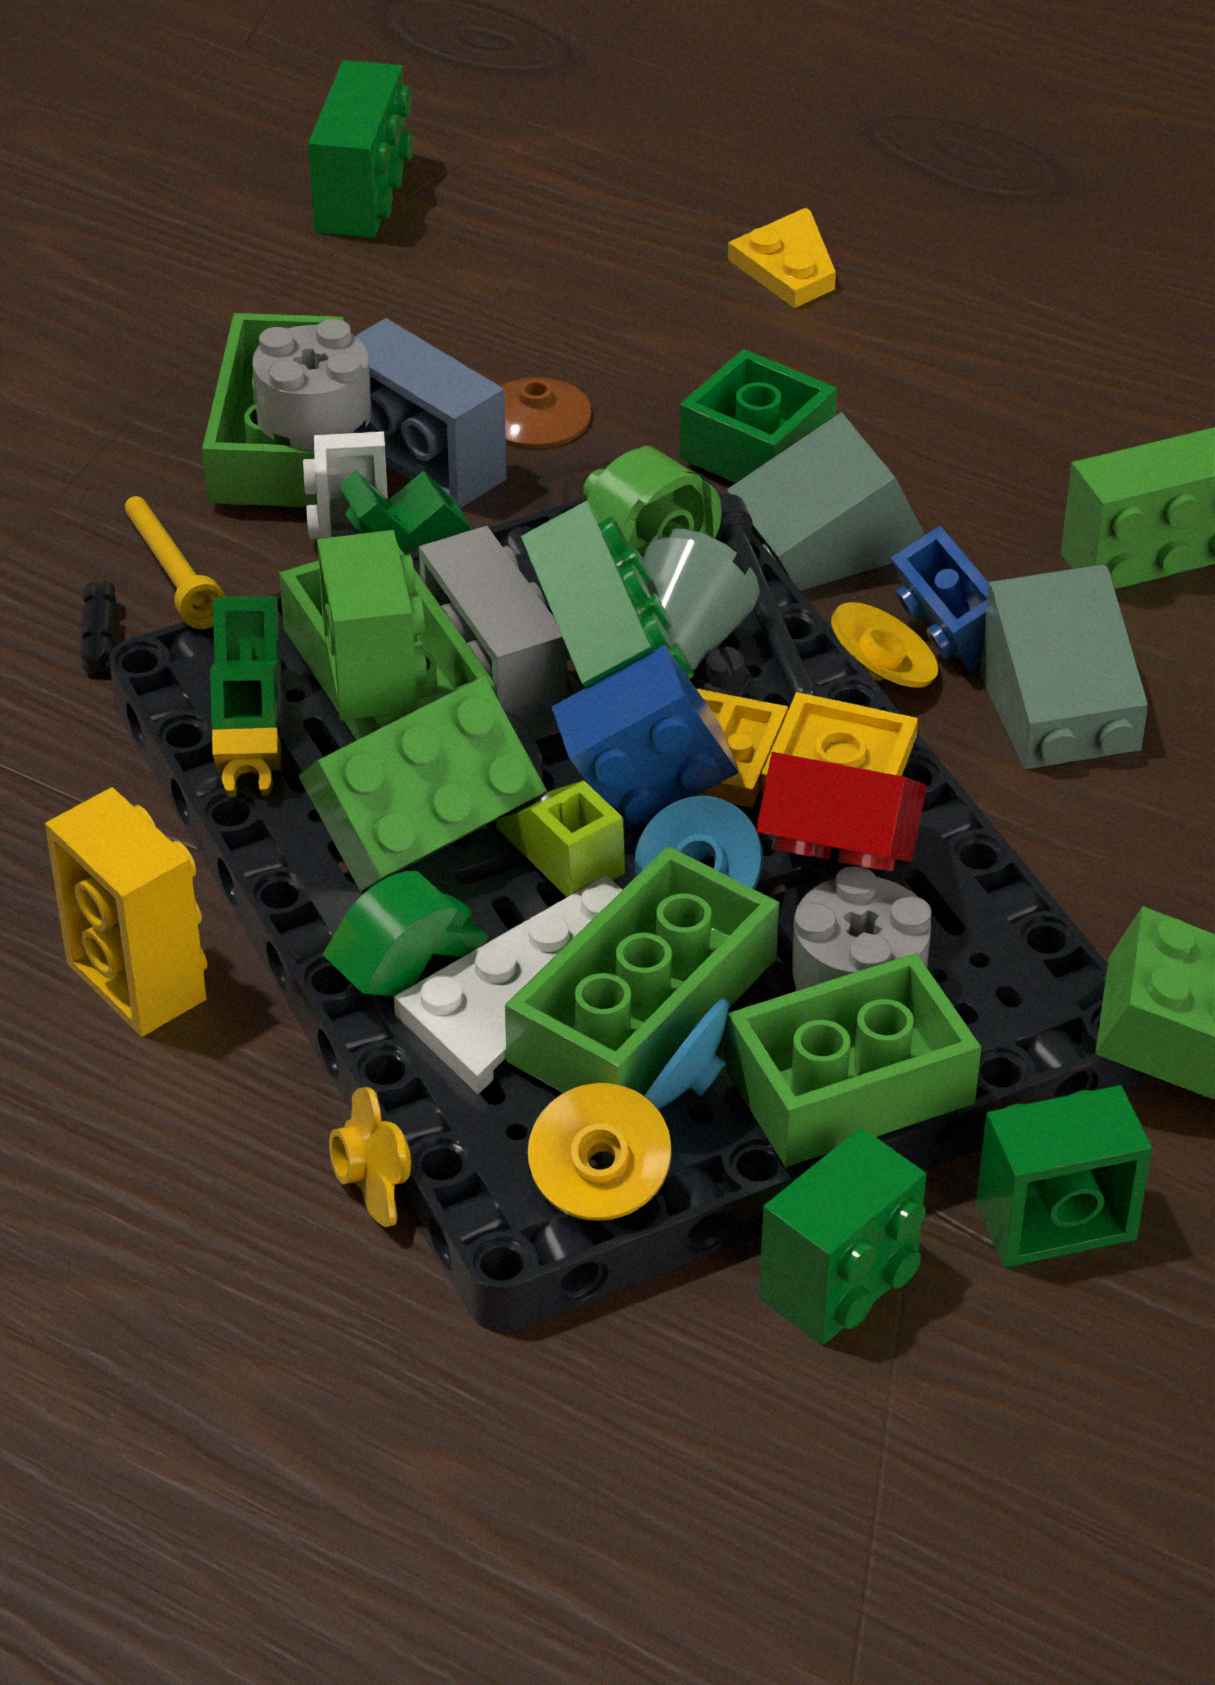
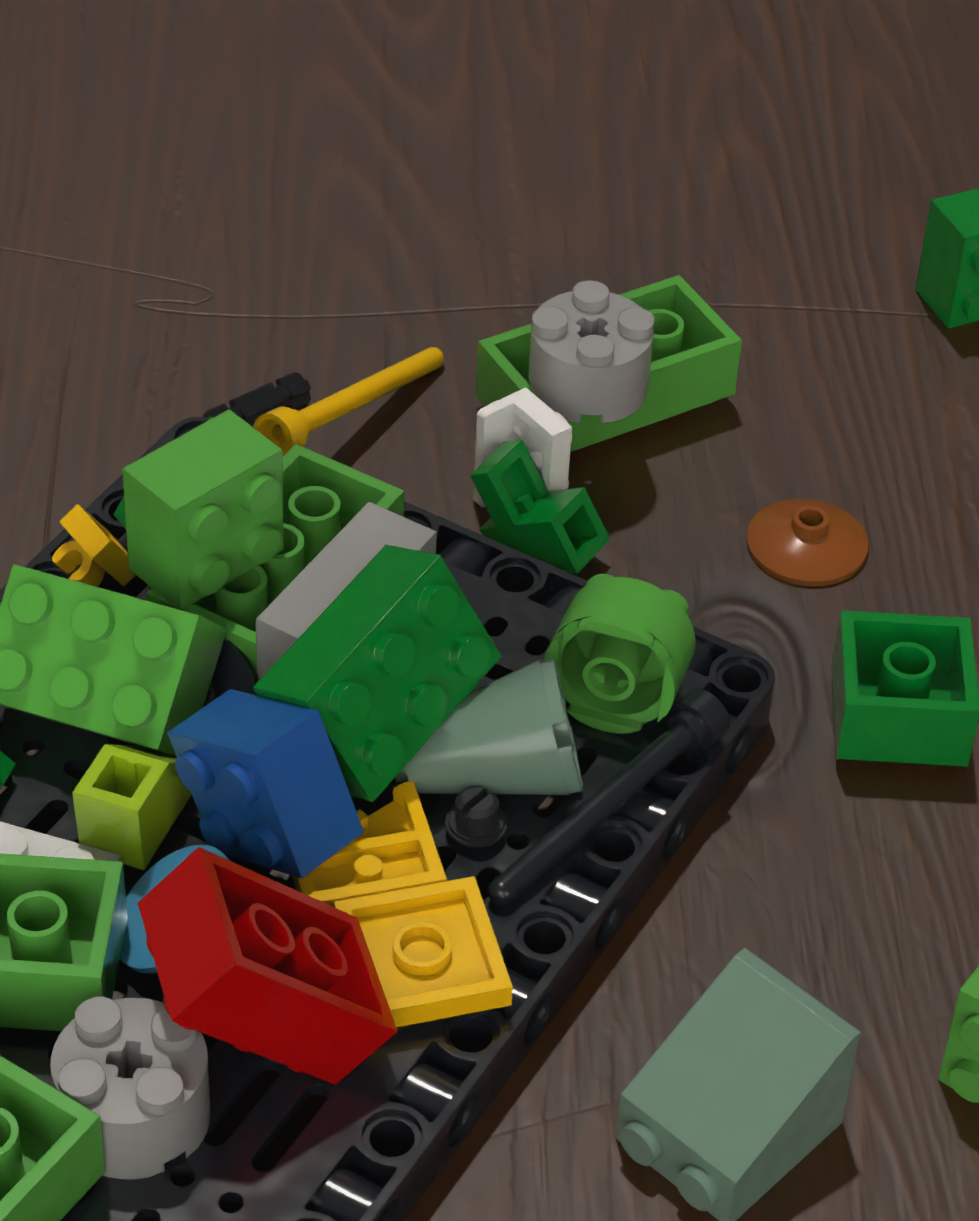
camera: 55 degrees right, 0 degrees up
sand blue brick [354,318,507,509] -> none
sand green slope [727,412,925,591] -> none
yellow dish [831,602,938,688] -> none
blue brick [891,526,989,673] -> none

